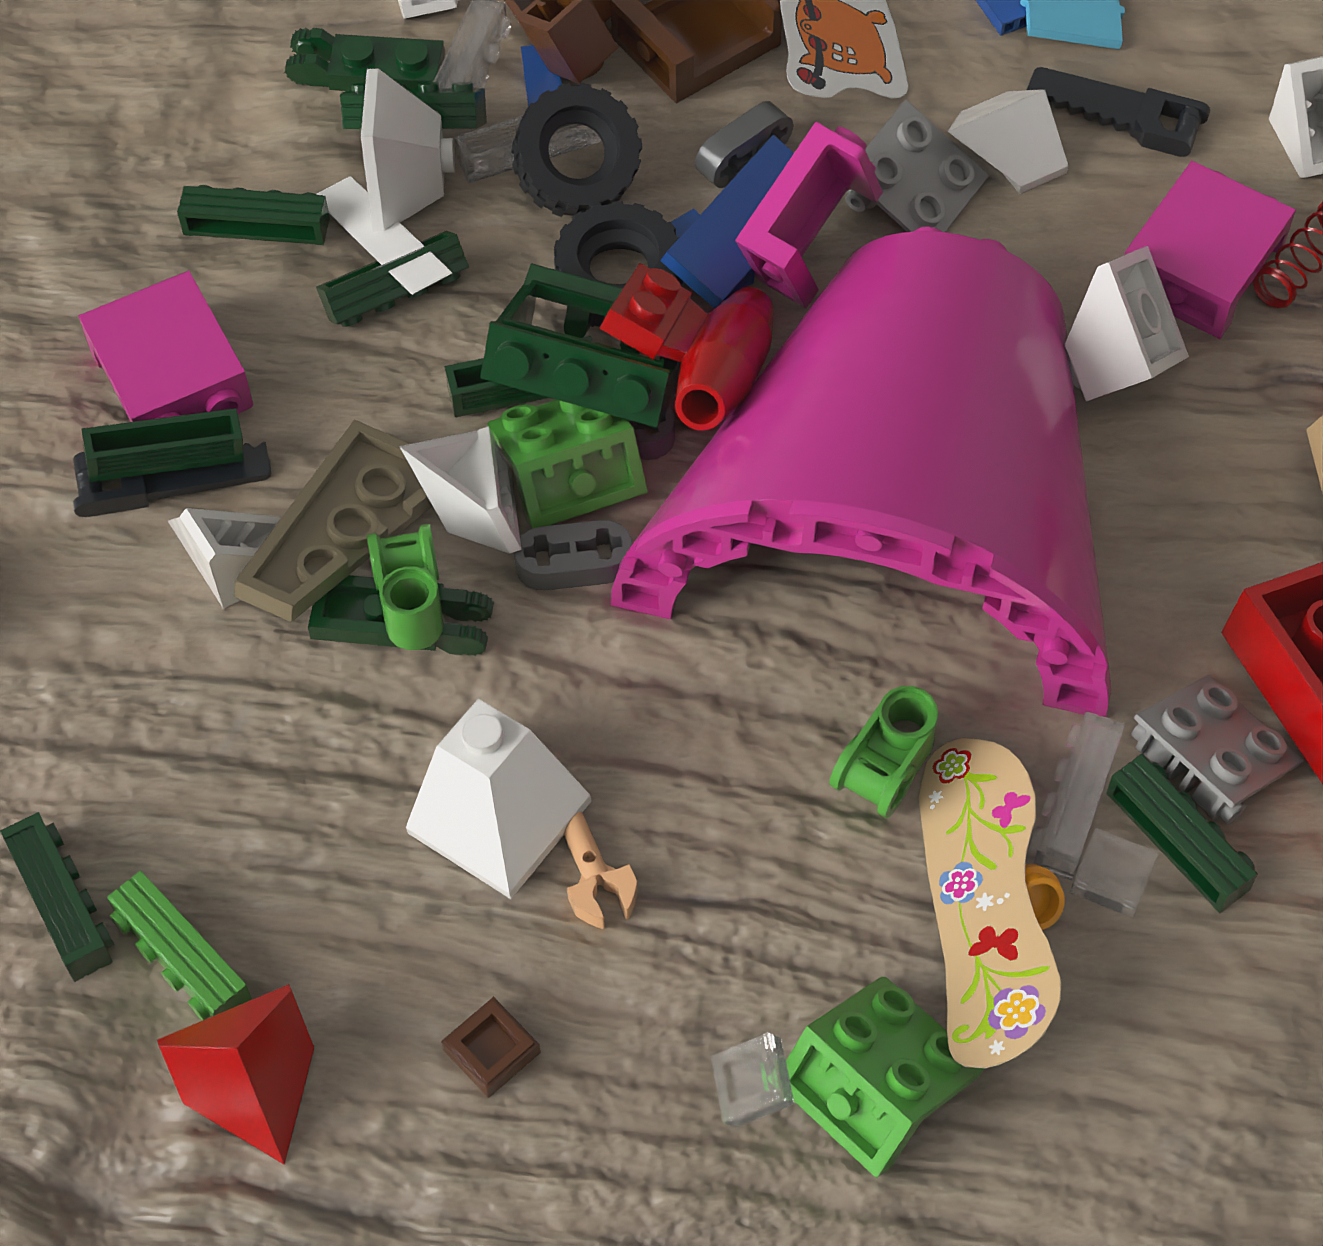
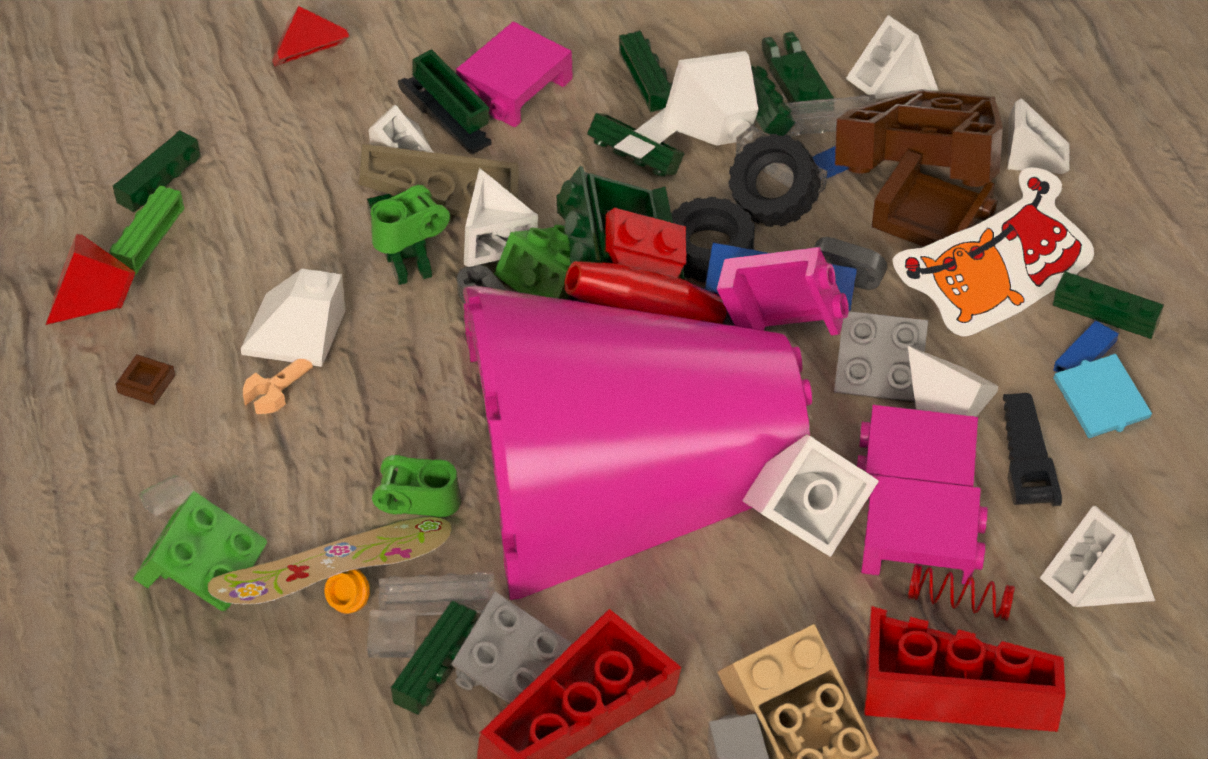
camera: 65 degrees right, 10 degrees down
none -> dark pink panel [857,405,978,499]

